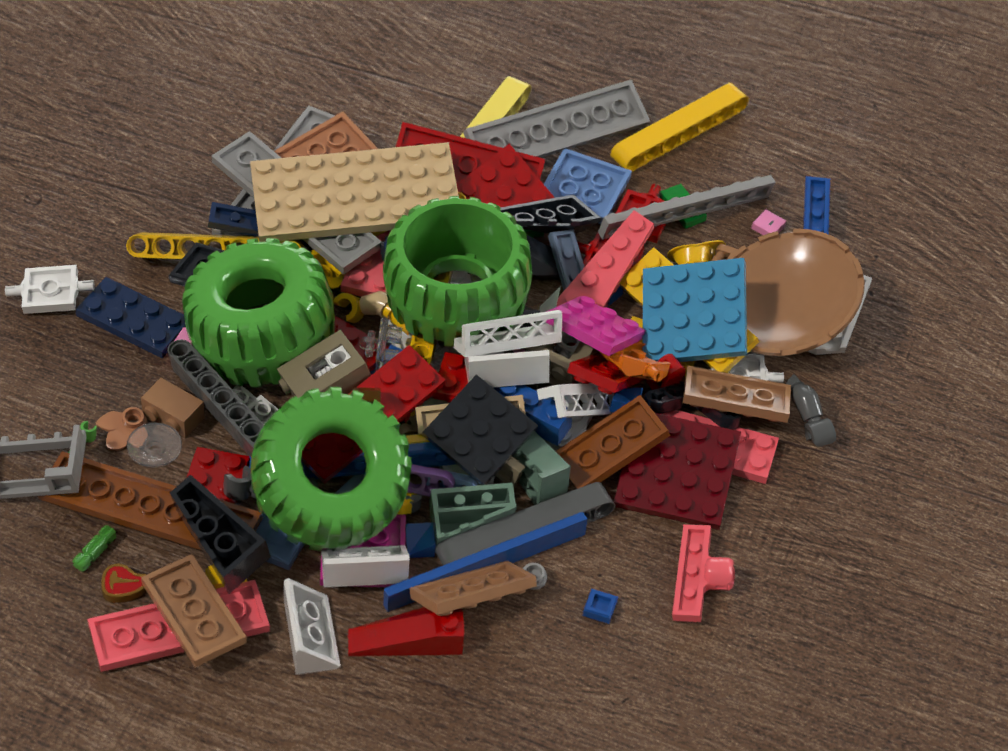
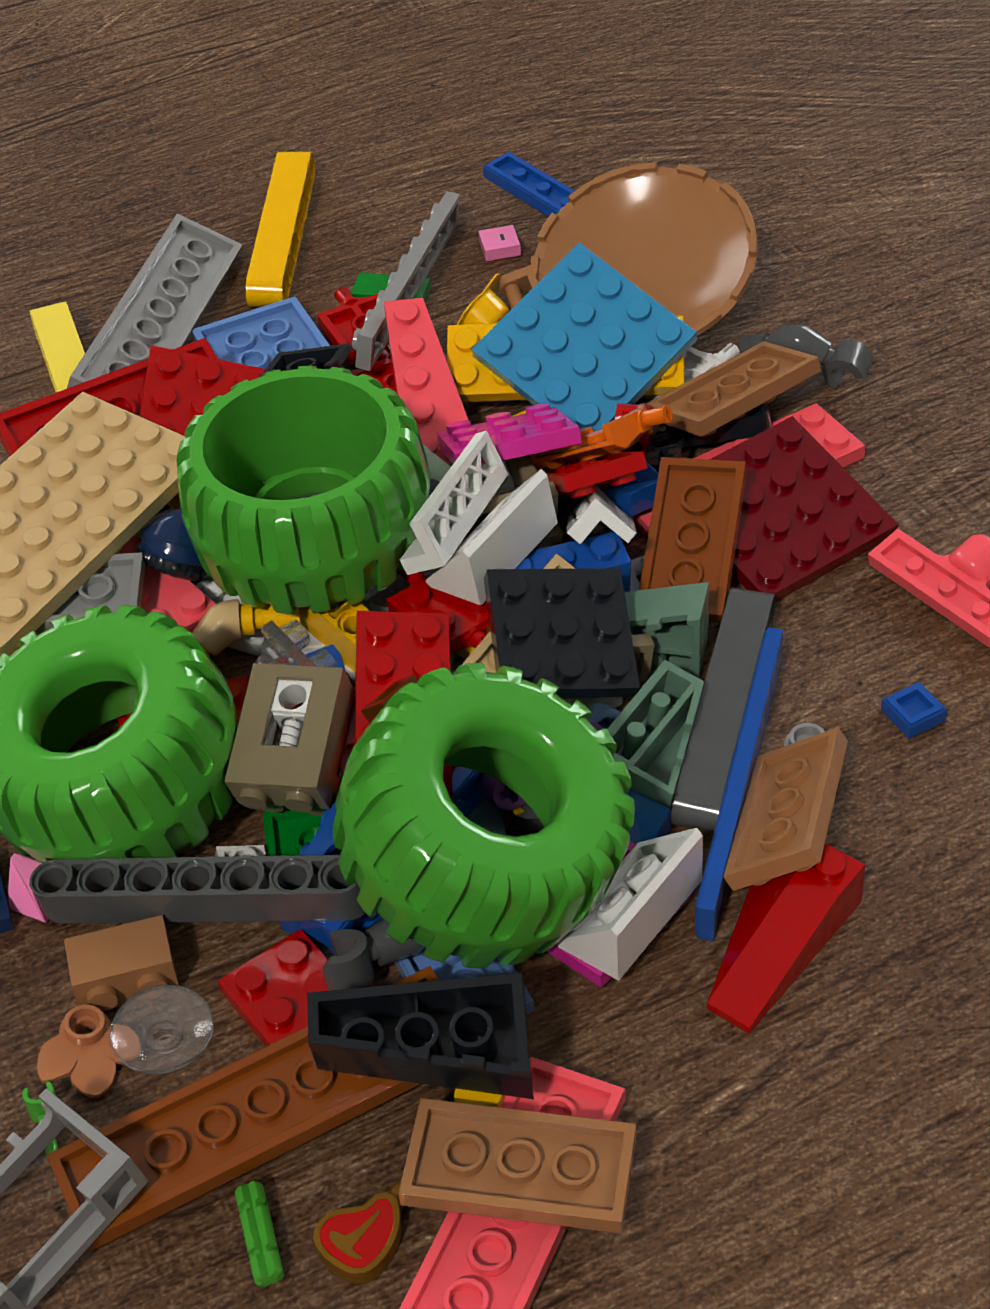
camera: 40 degrees left, 5 degrees down
white slope [284,578,340,675] -> none

